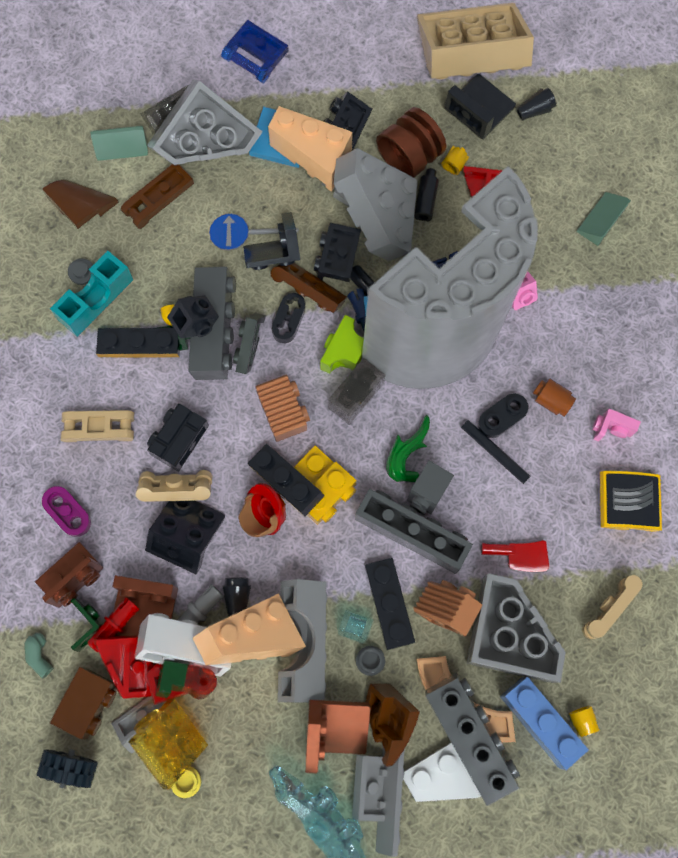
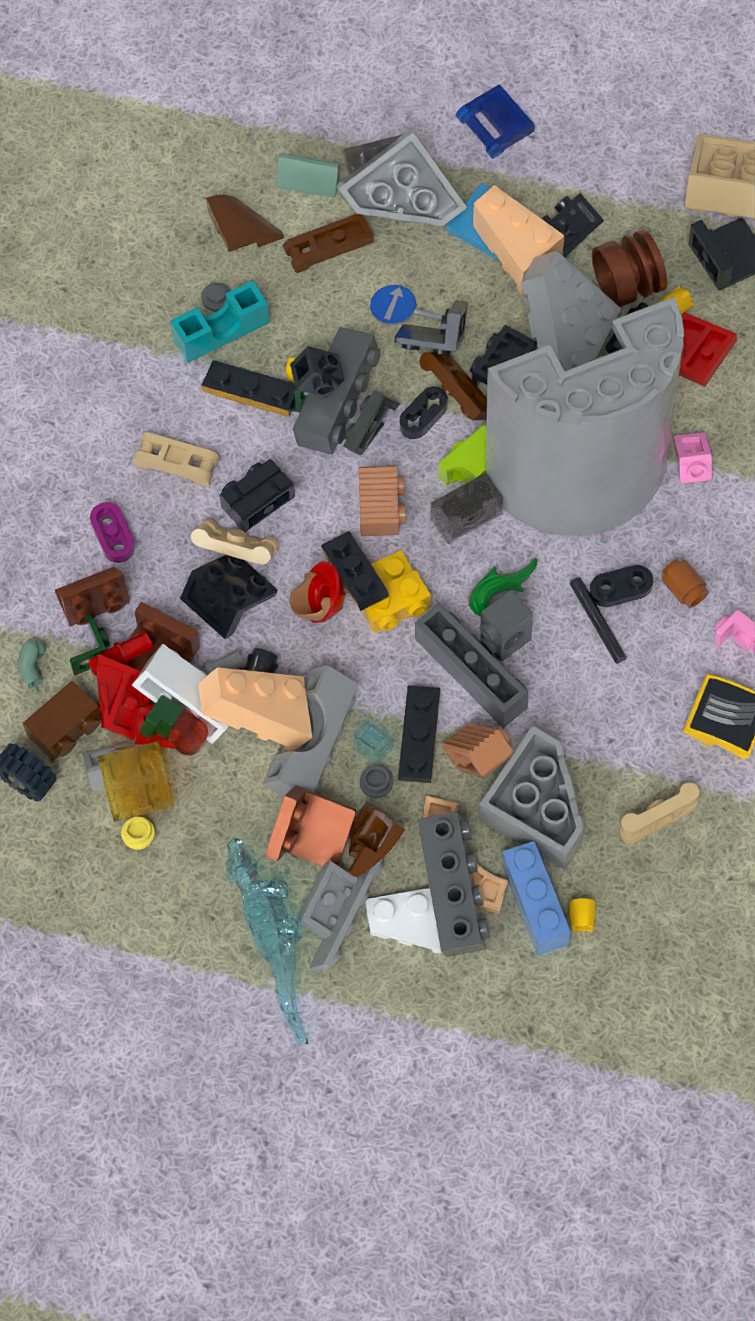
camera: 25 degrees right, 10 degrees down
red piece [481,540,549,572] -> none

